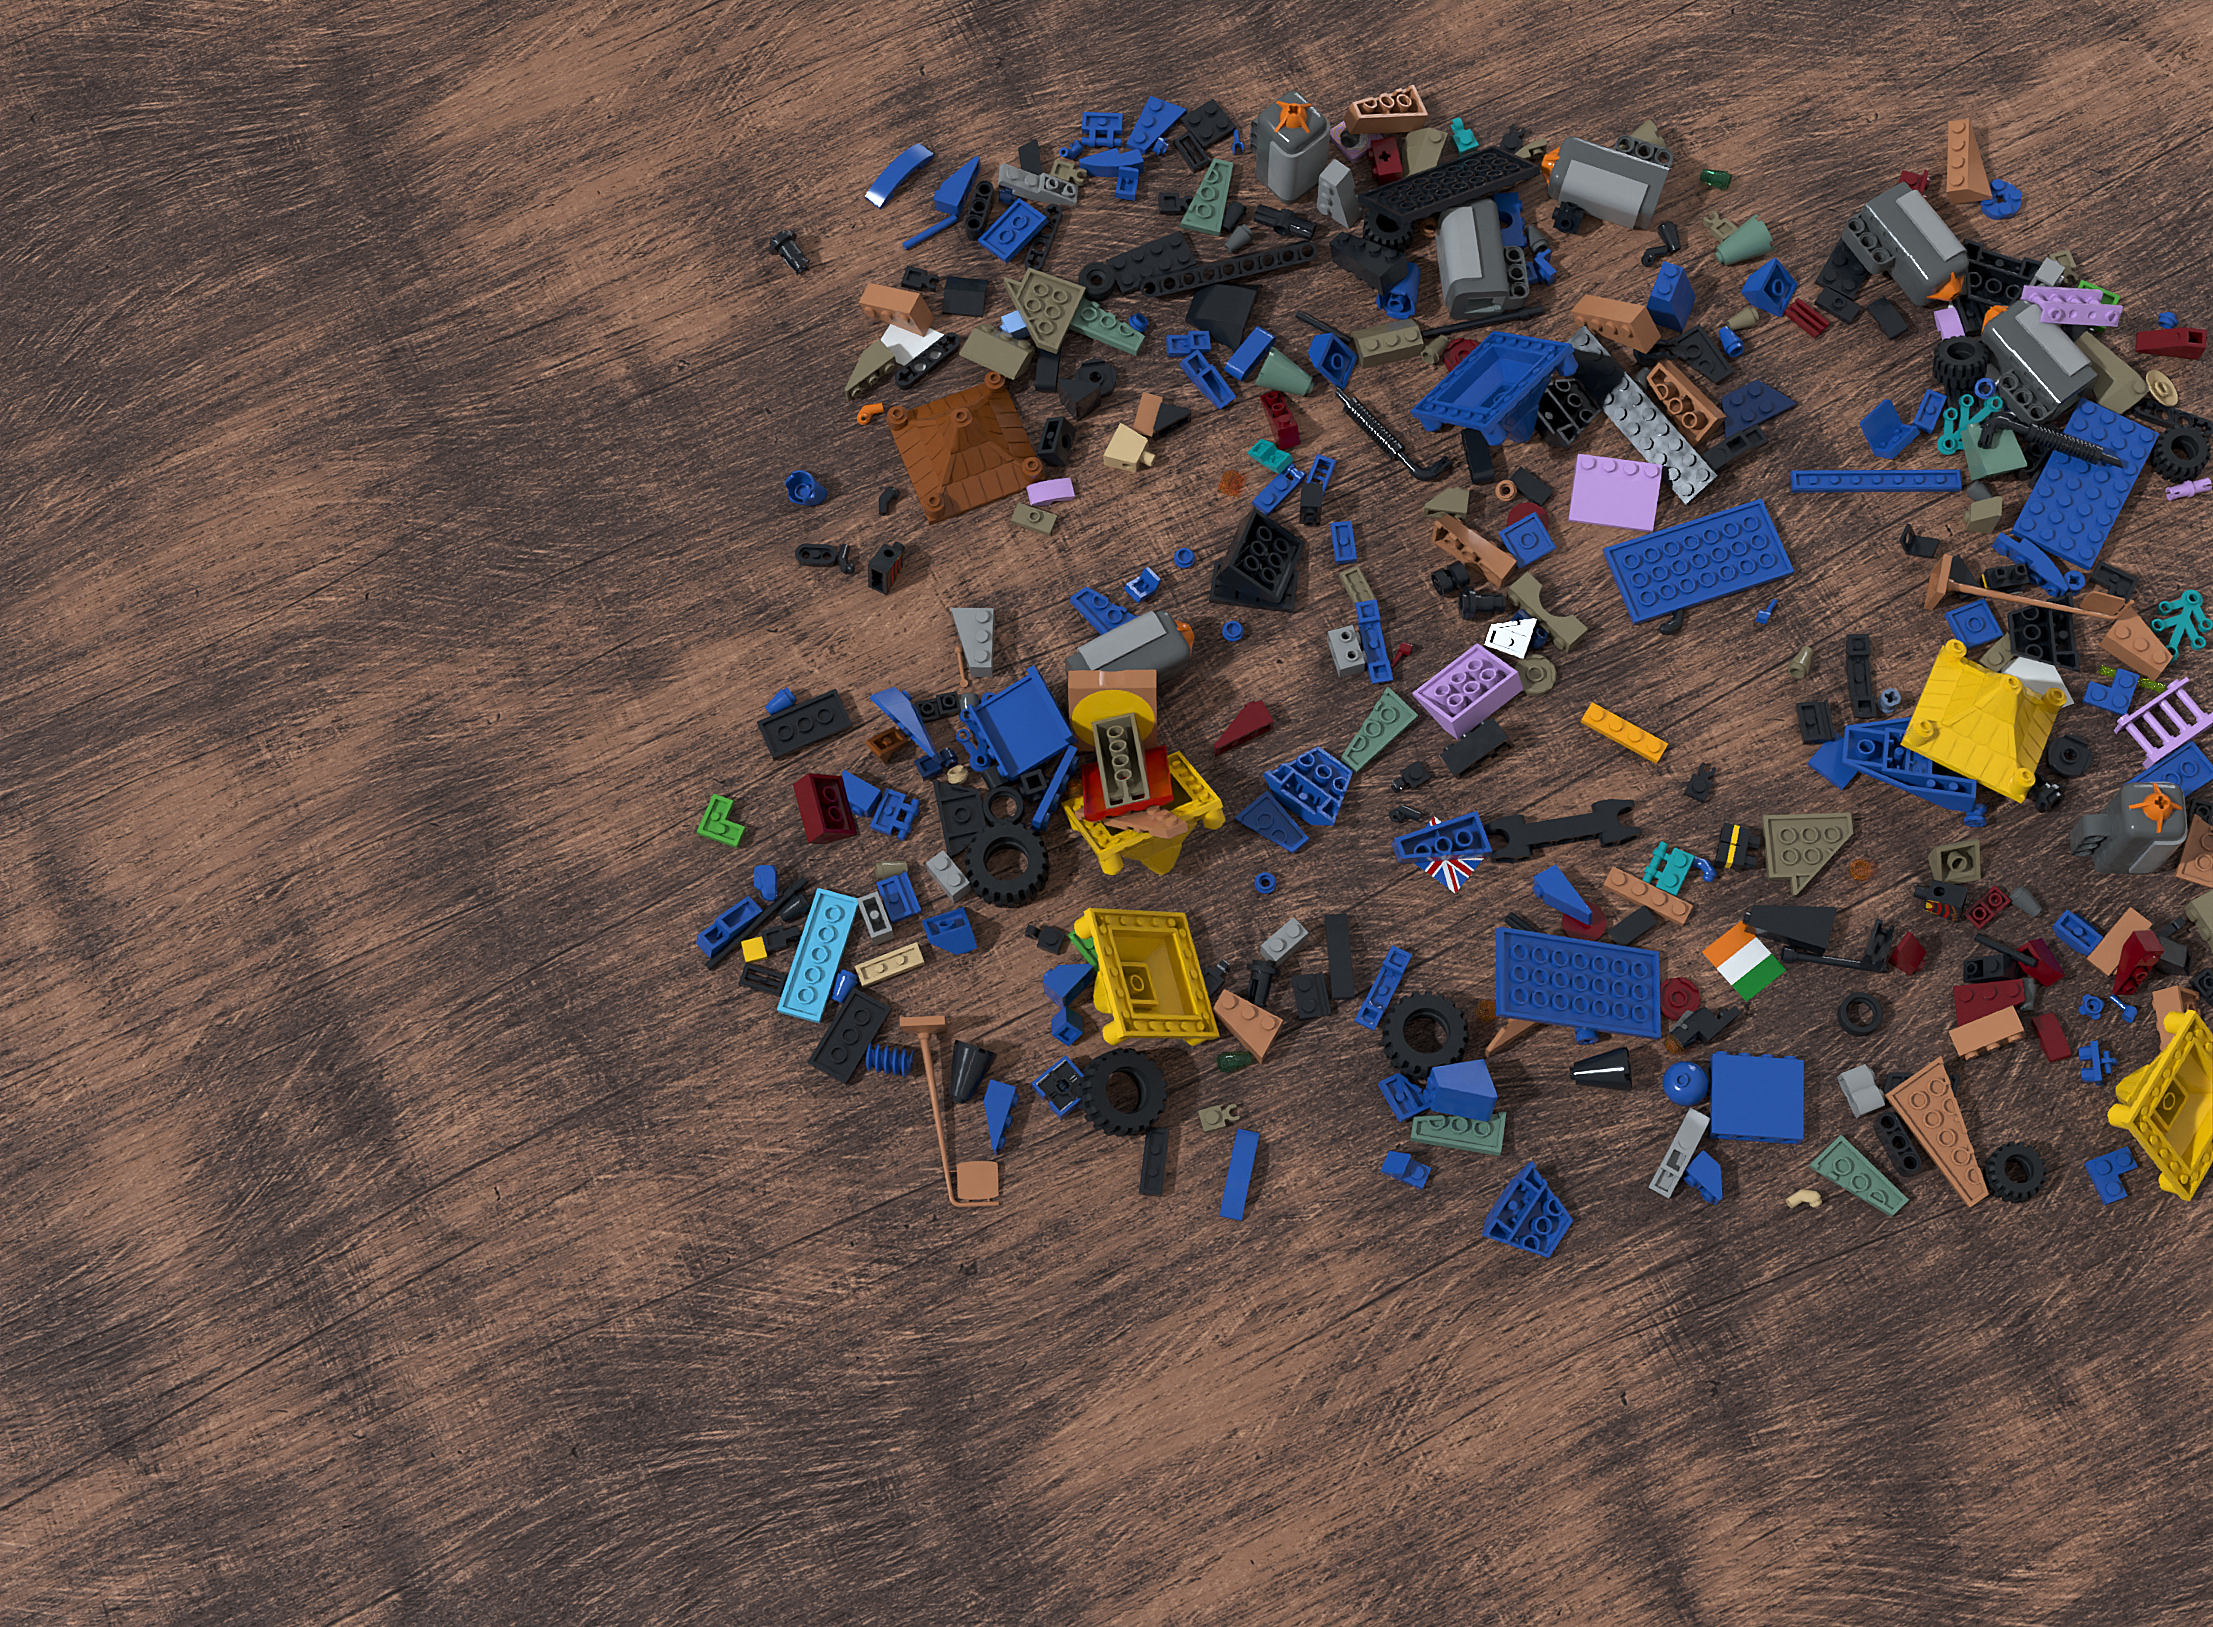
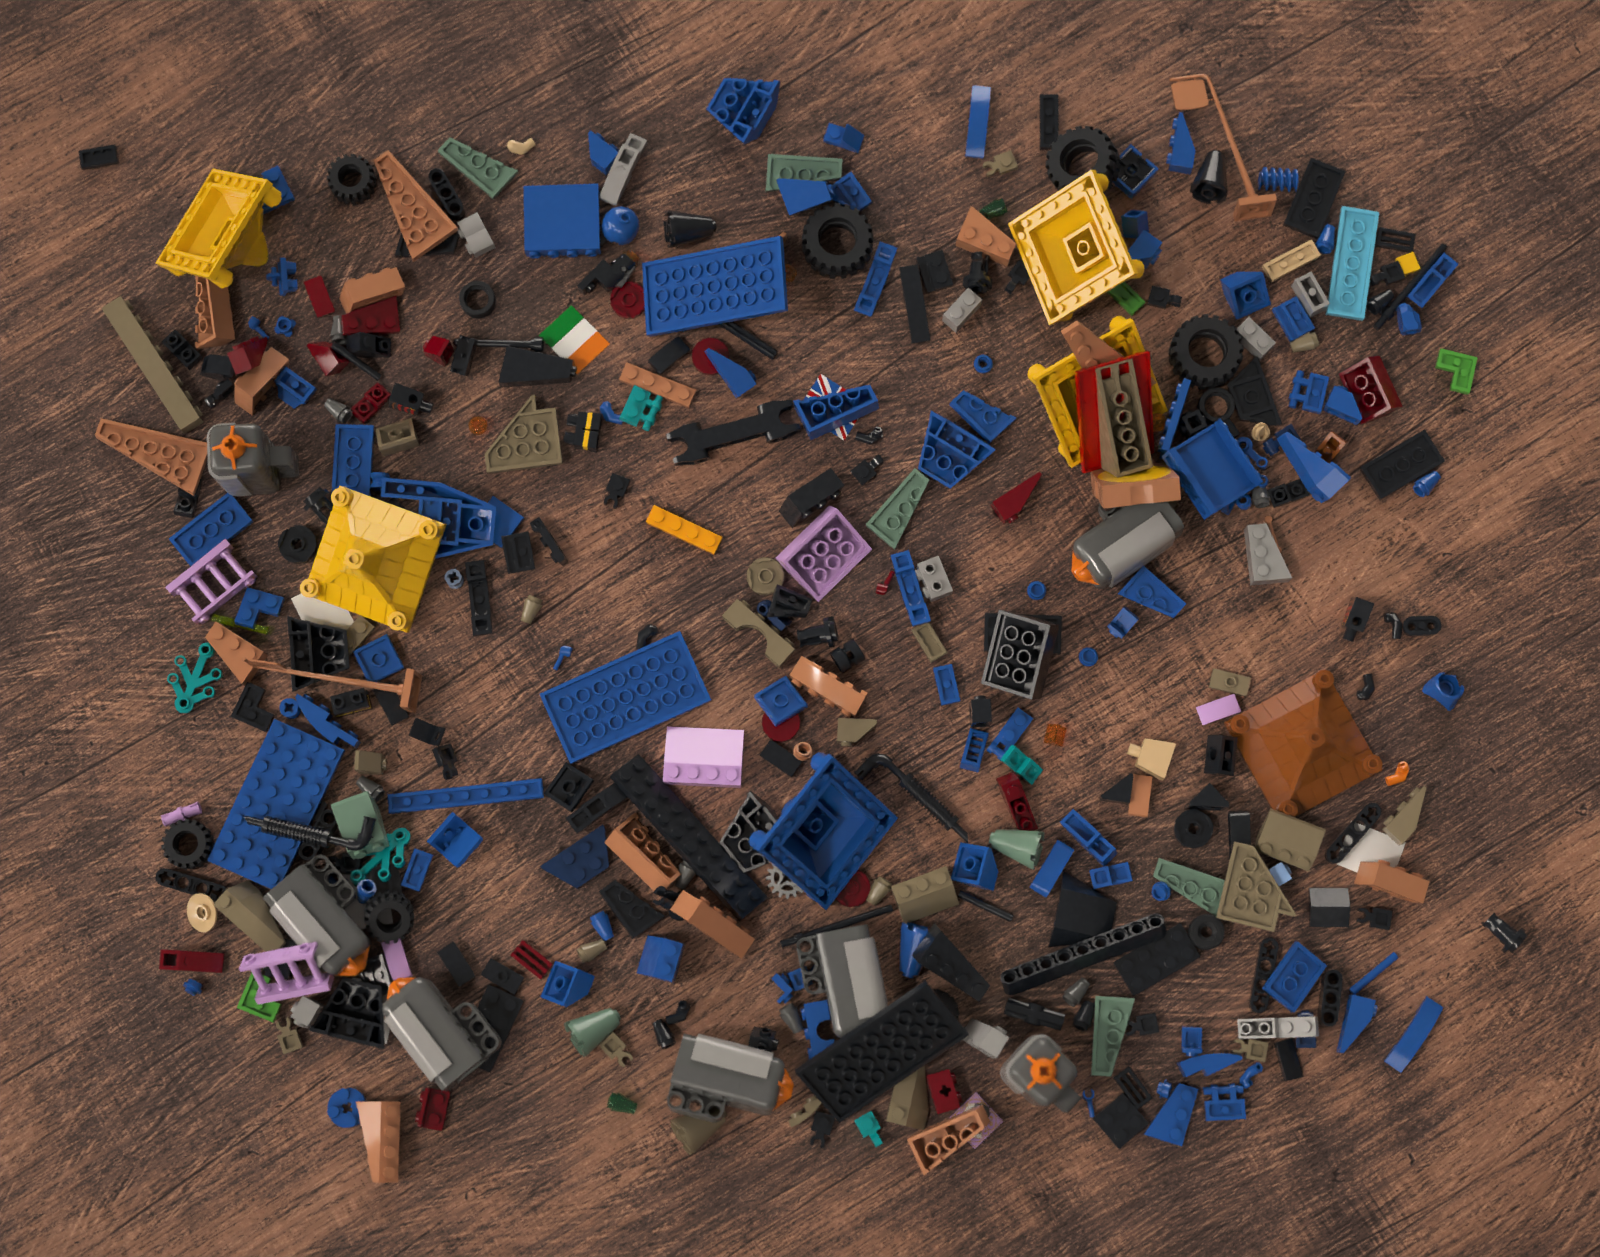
camera: 170 degrees right, 10 degrees up
none -> blue plate [331,424,375,496]
none -> black plate [432,744,458,780]
none -> black hinge [530,517,568,566]
none -> black slope [544,762,594,812]

